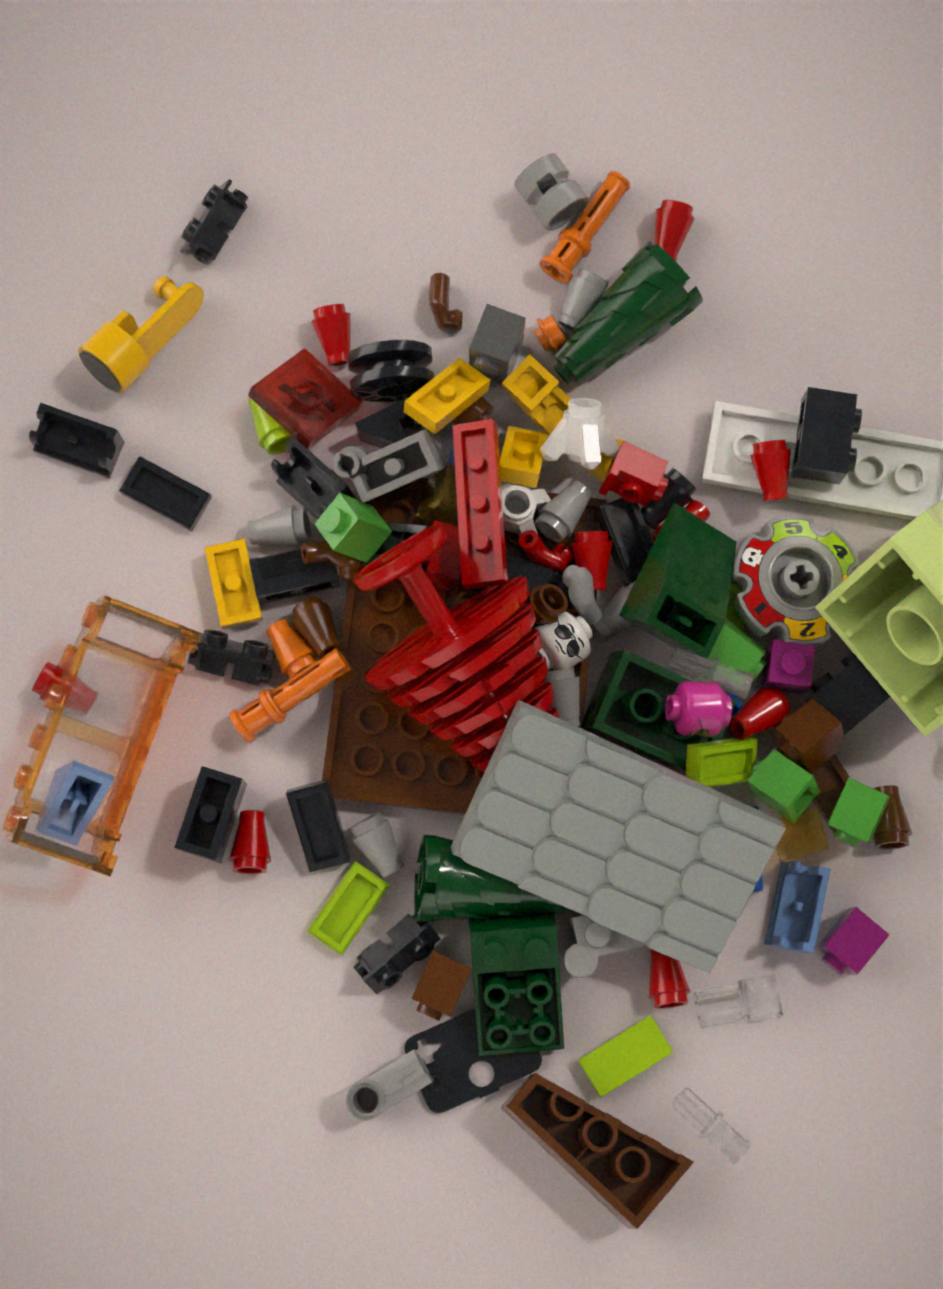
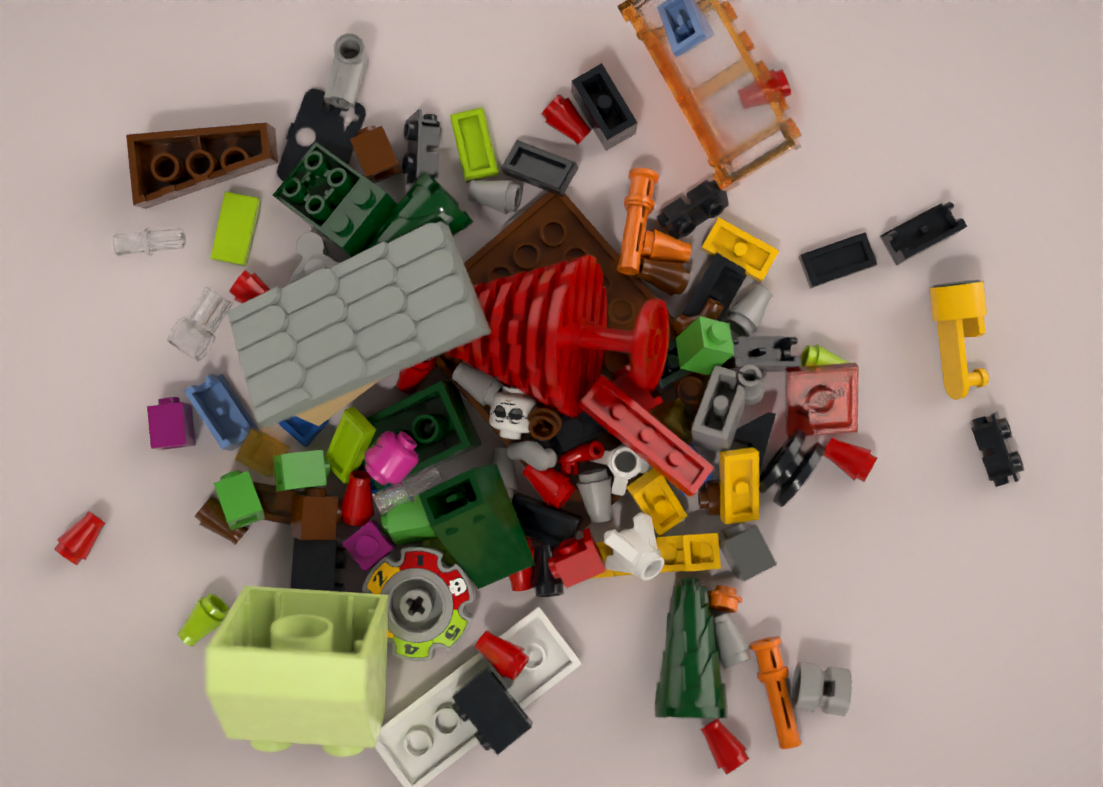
camera: 140 degrees right, 5 degrees up
reddish brown arm [429,273,463,333] -> none

